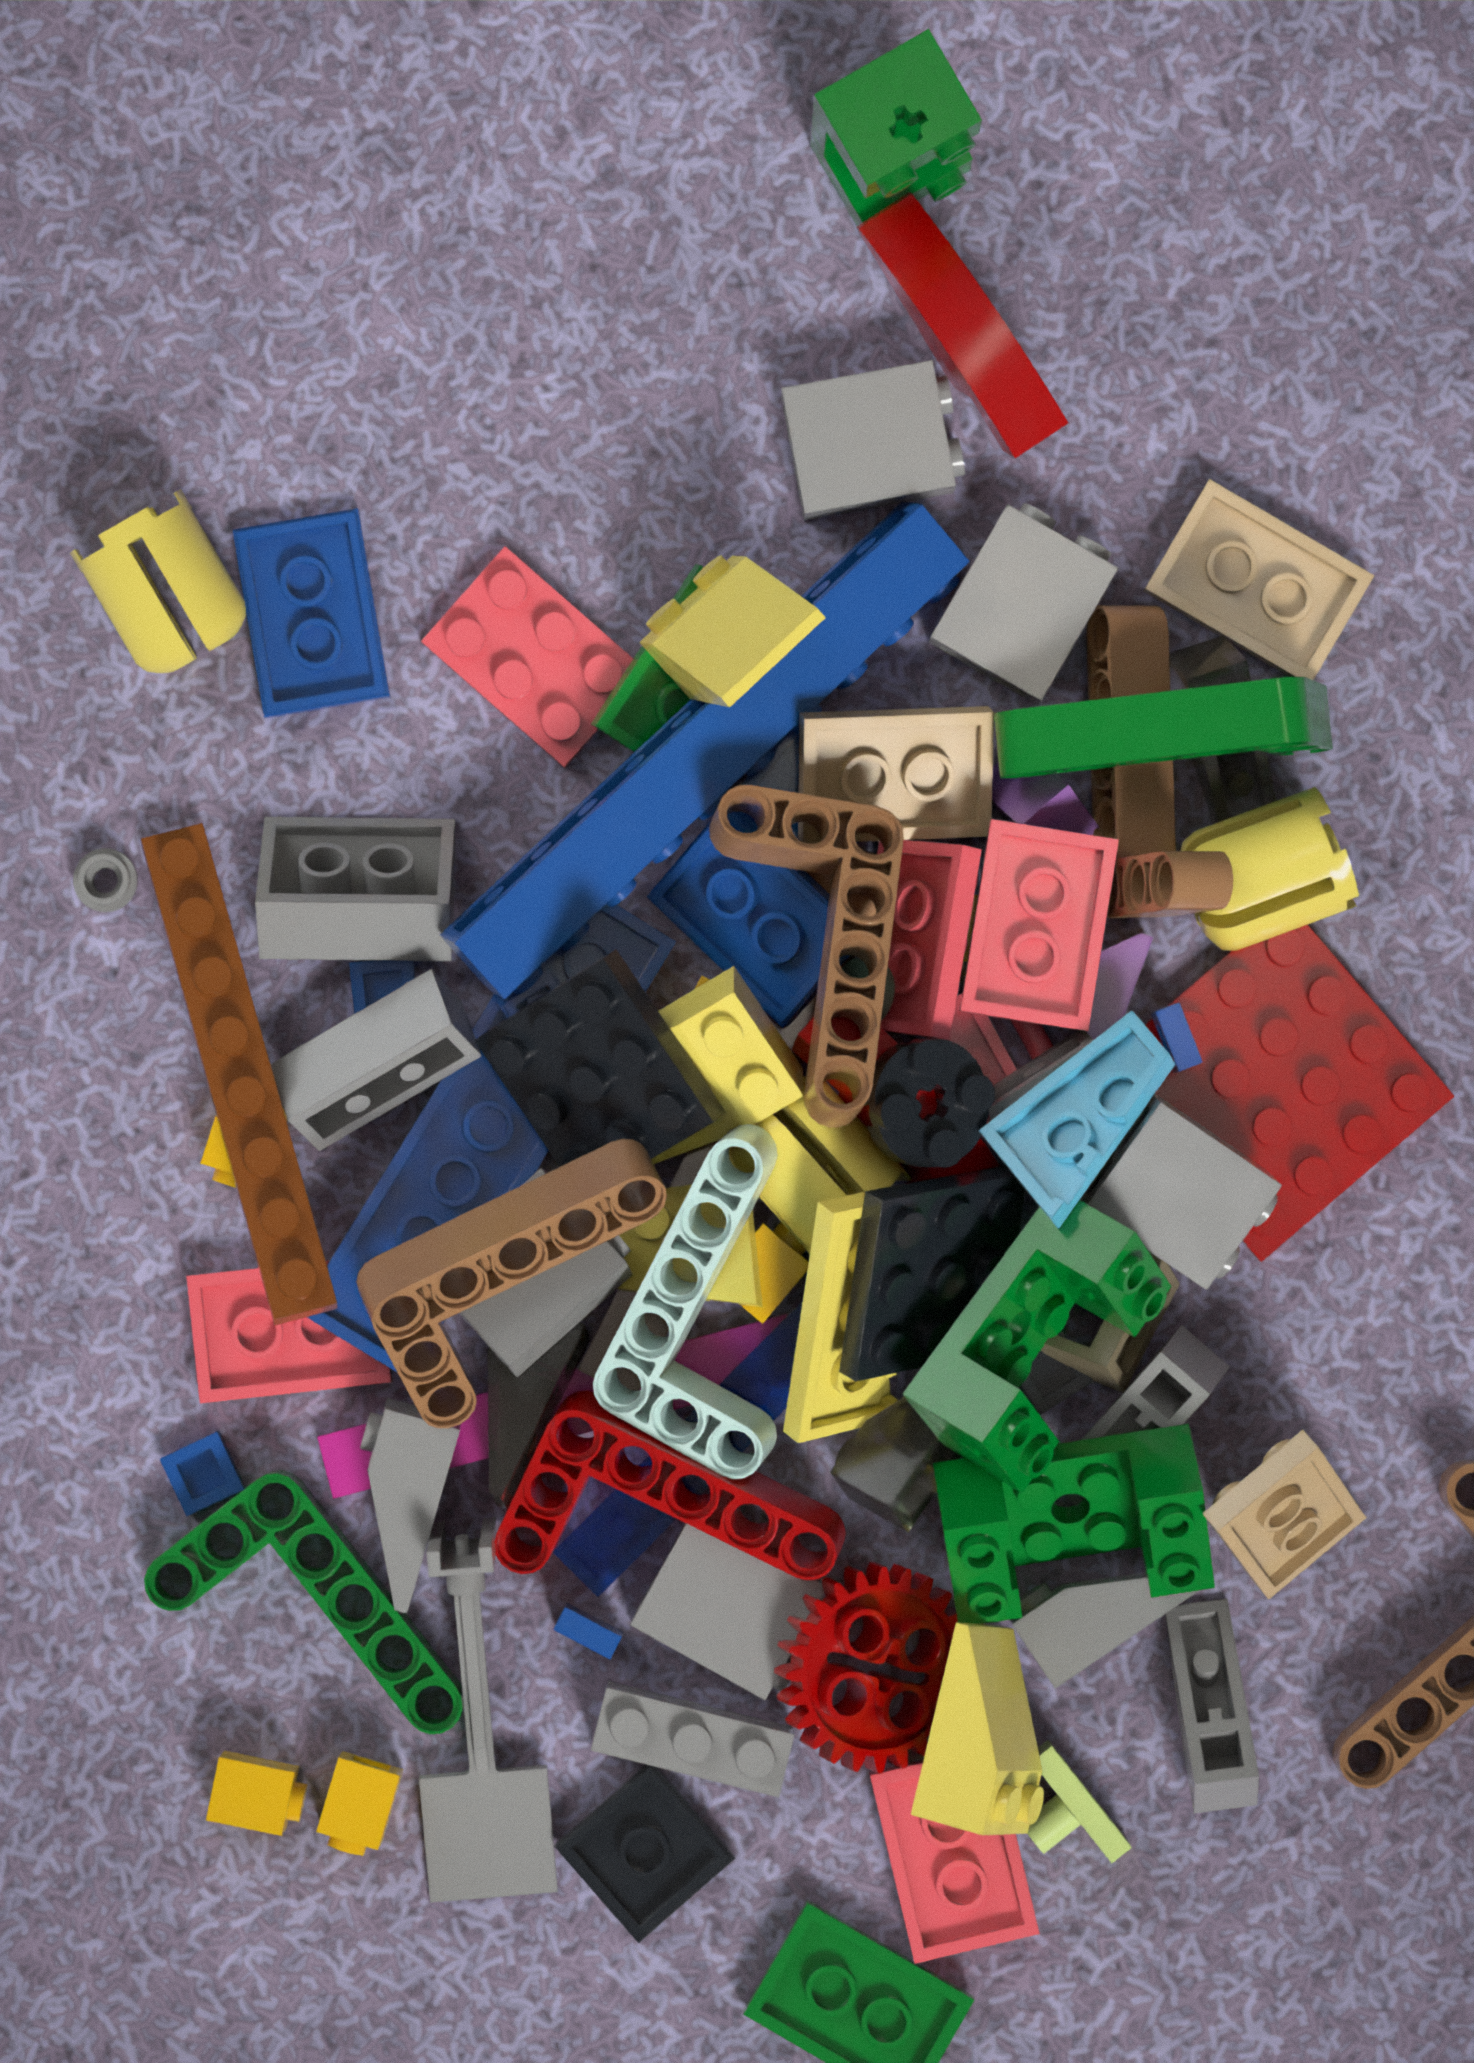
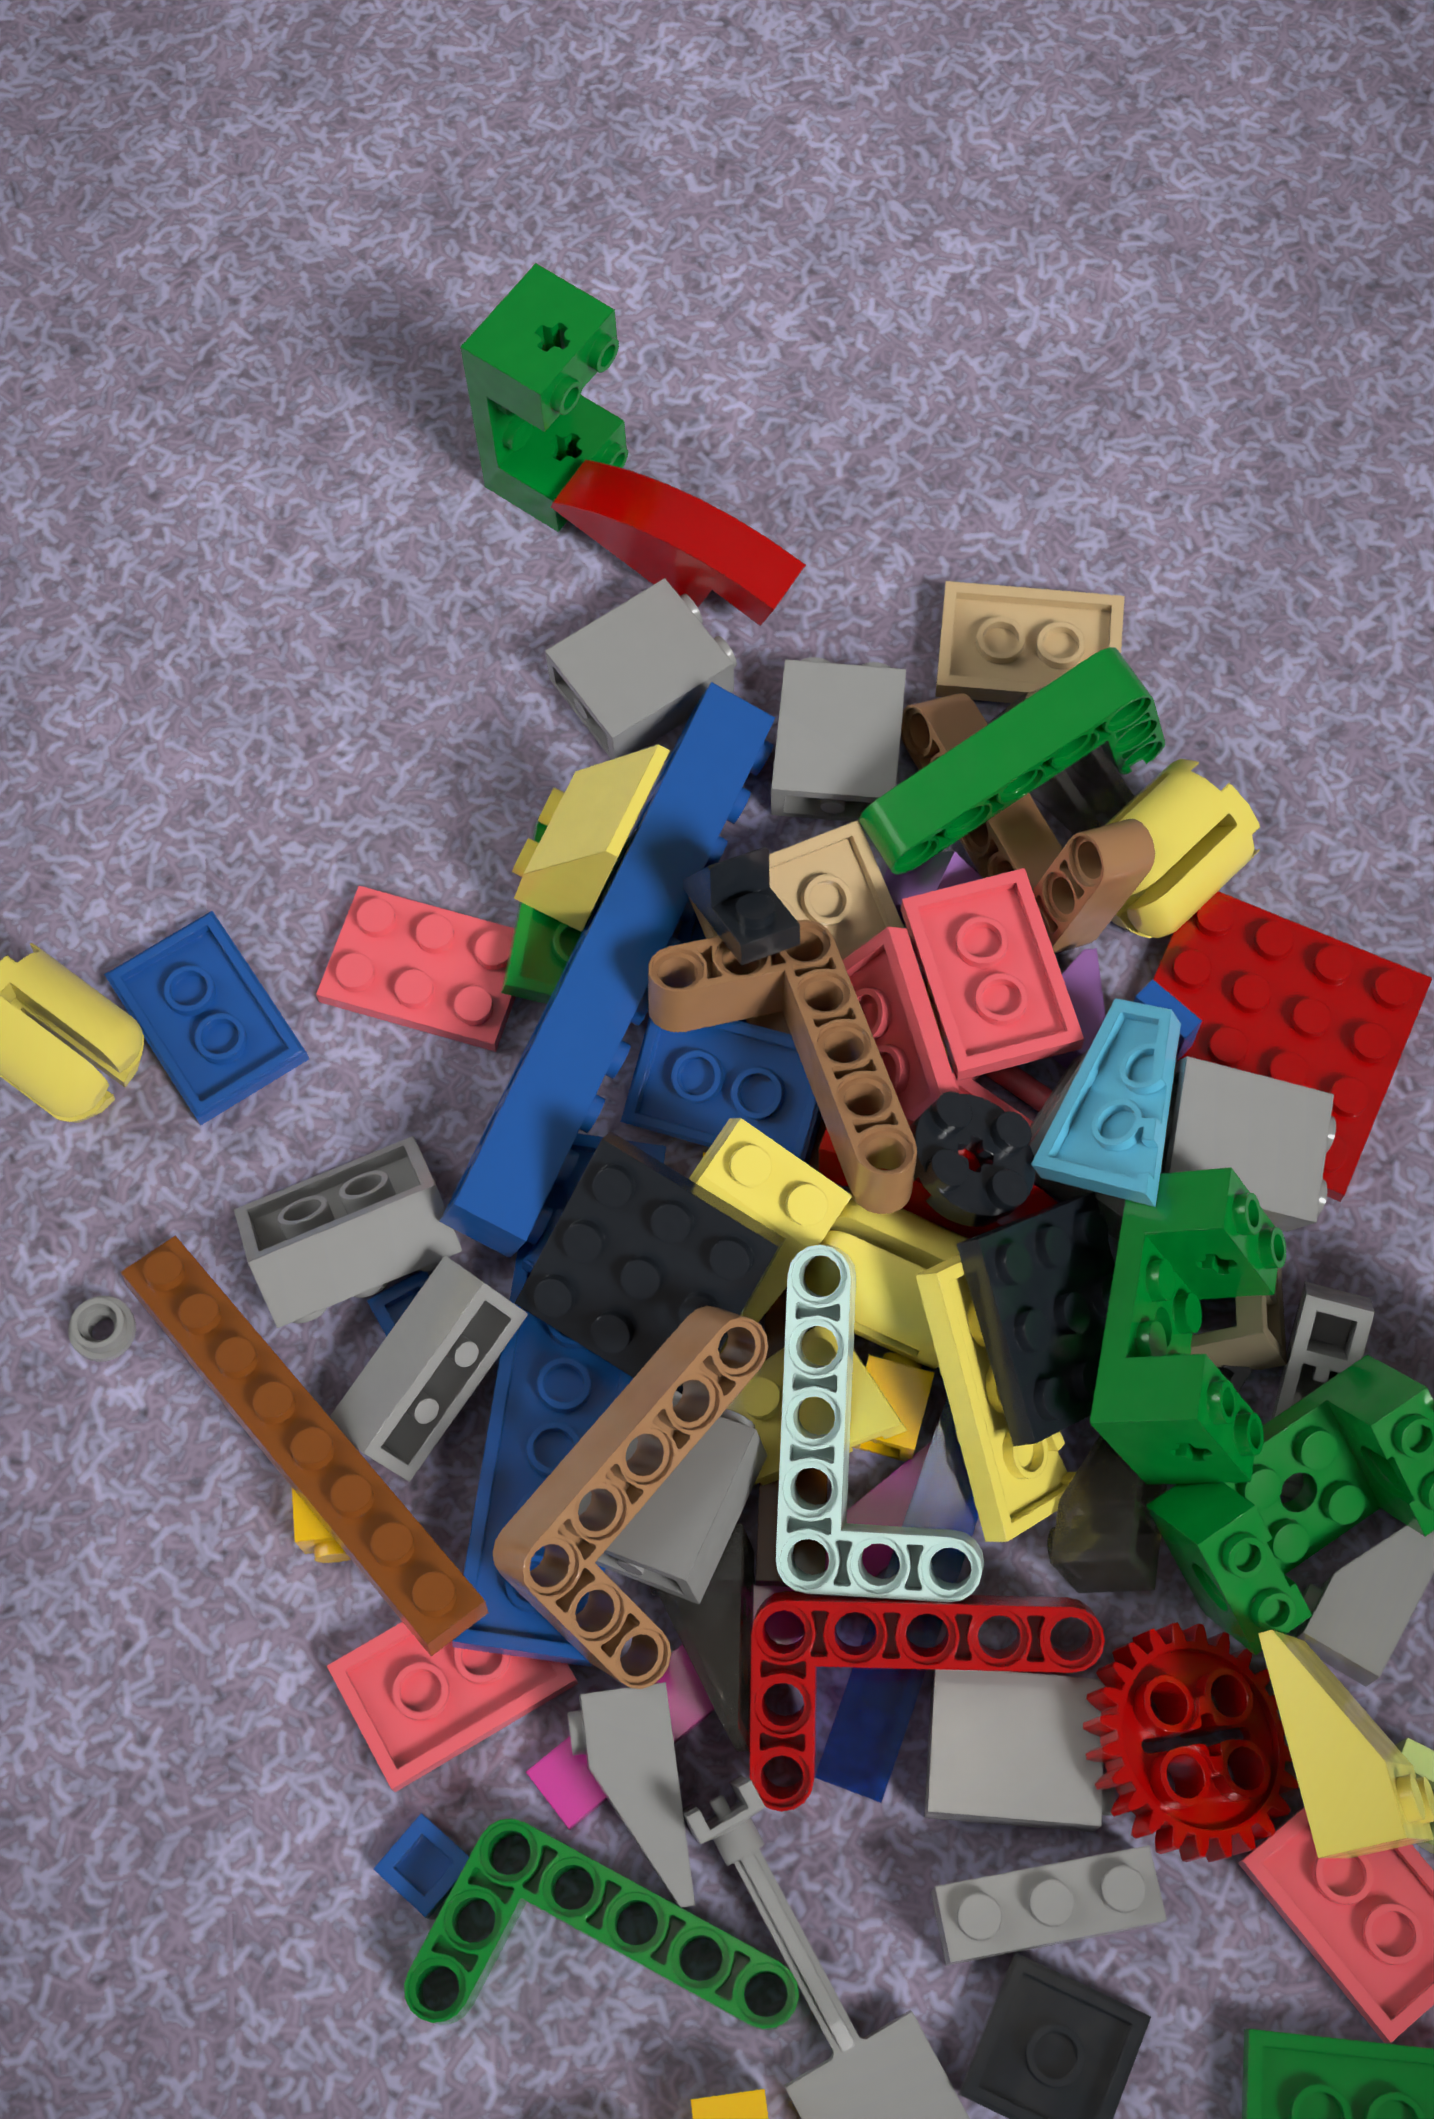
camera: 20 degrees left, 20 degrees down
blue tile [553,1602,623,1660] -> none
none -> black slope [683,847,800,965]

